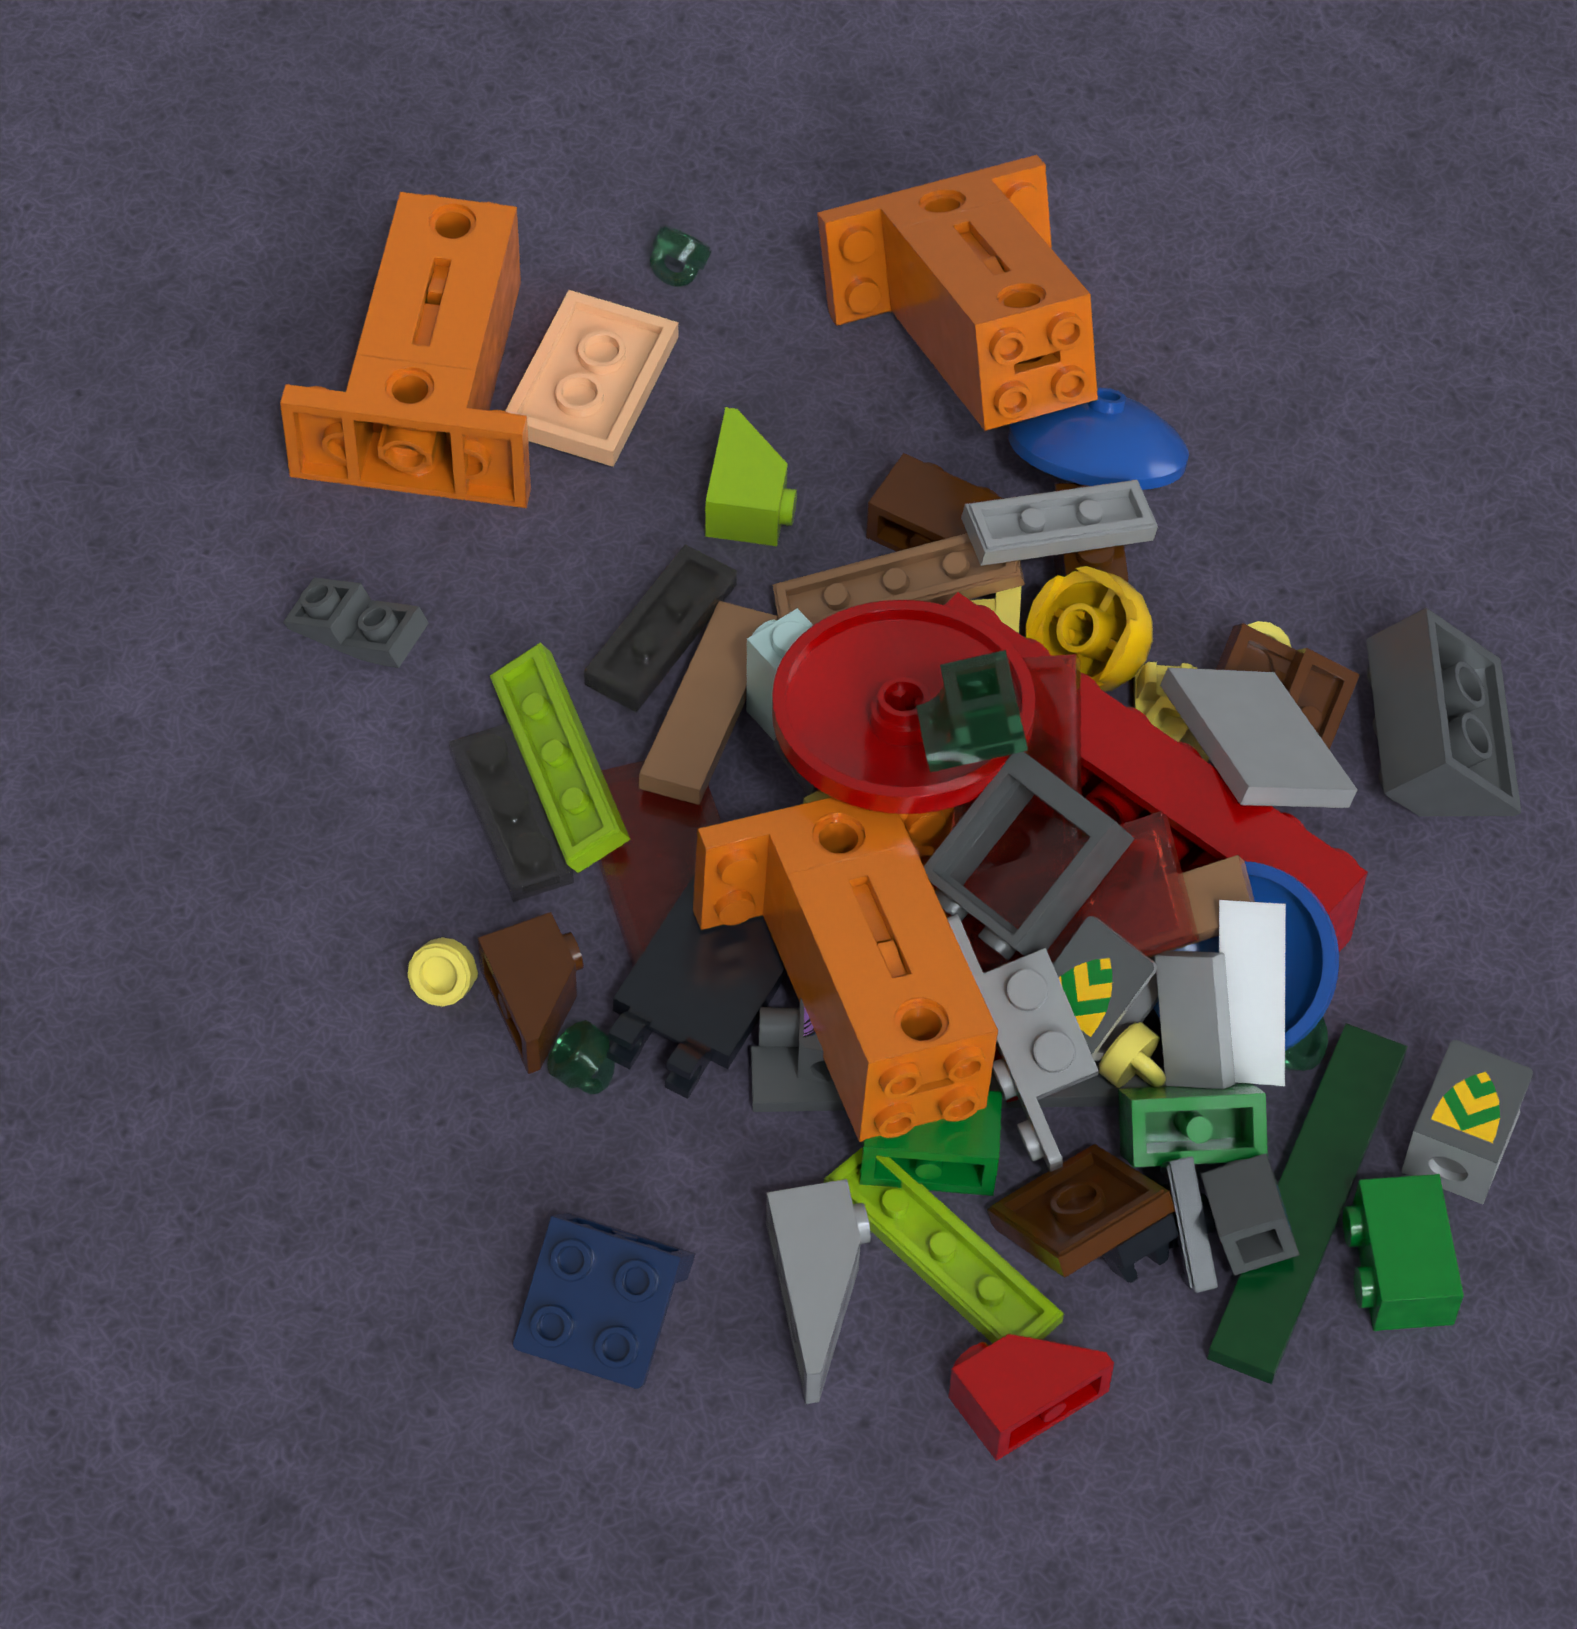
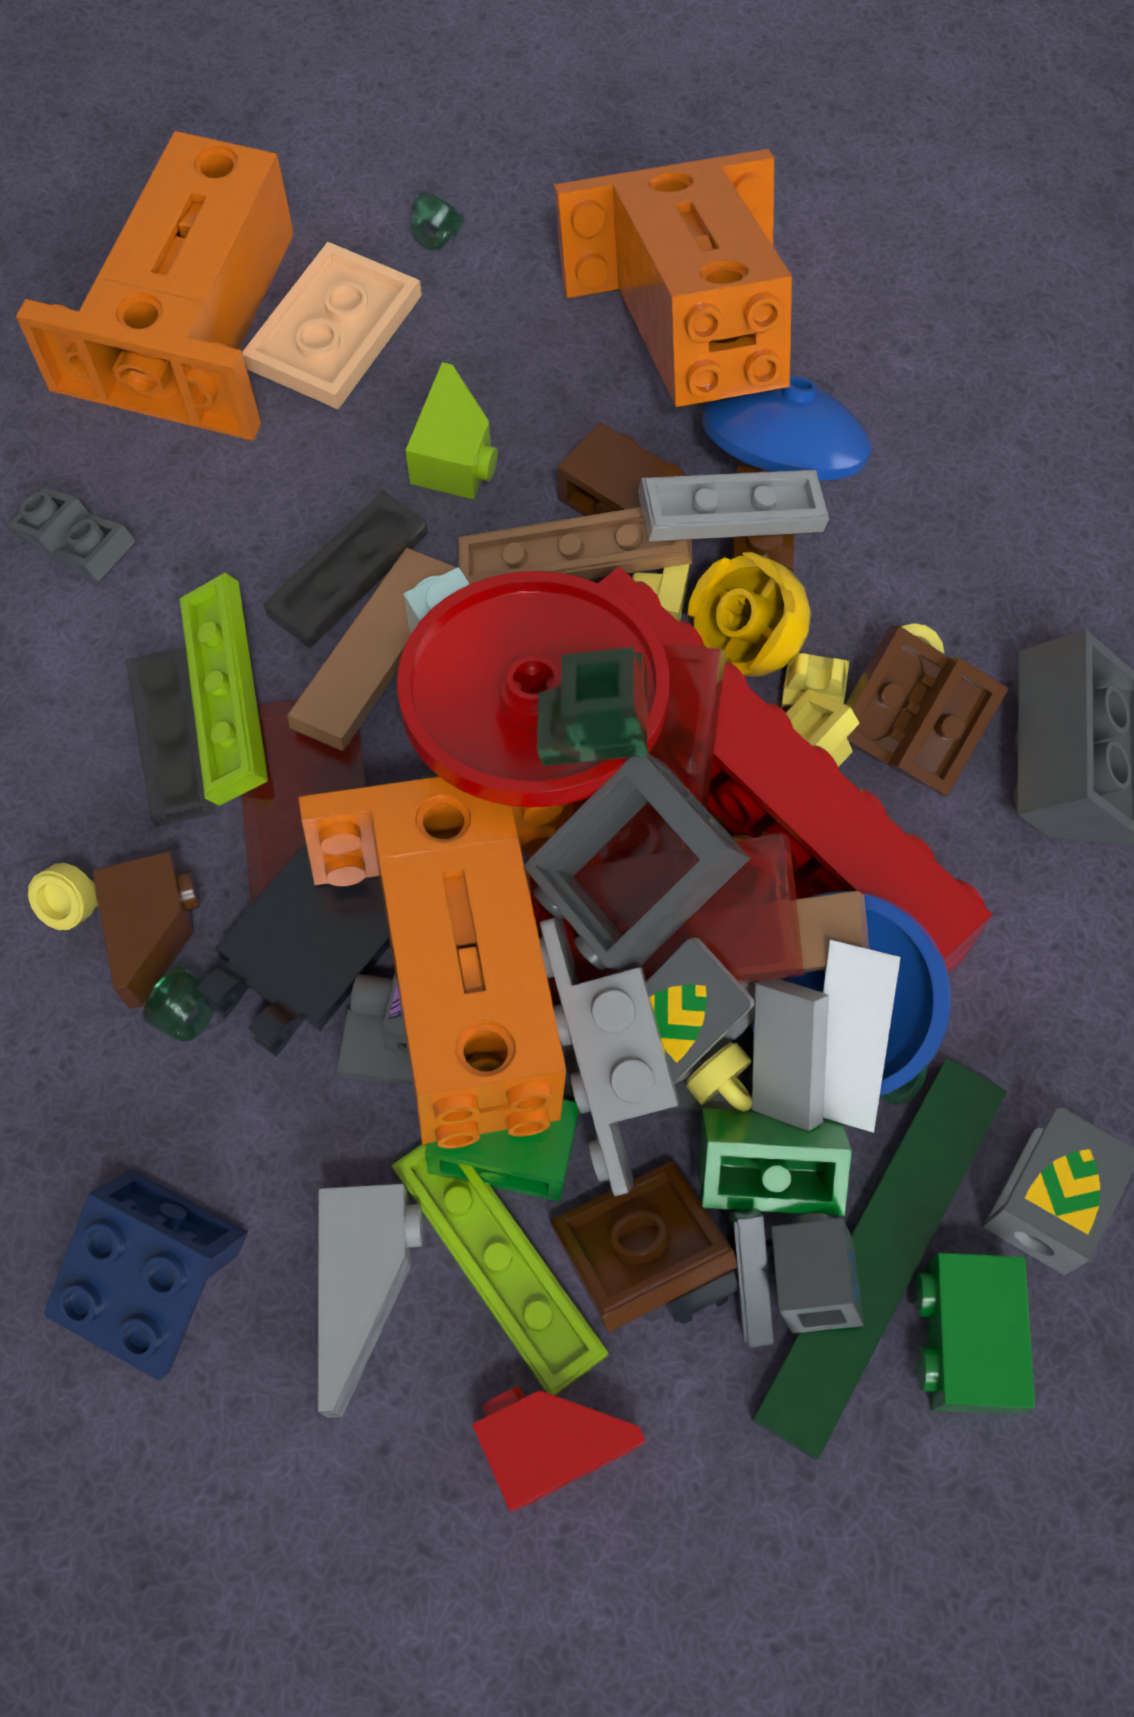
camera: 10 degrees right, 10 degrees up
light grey tile [1160,667,1357,808] -> none

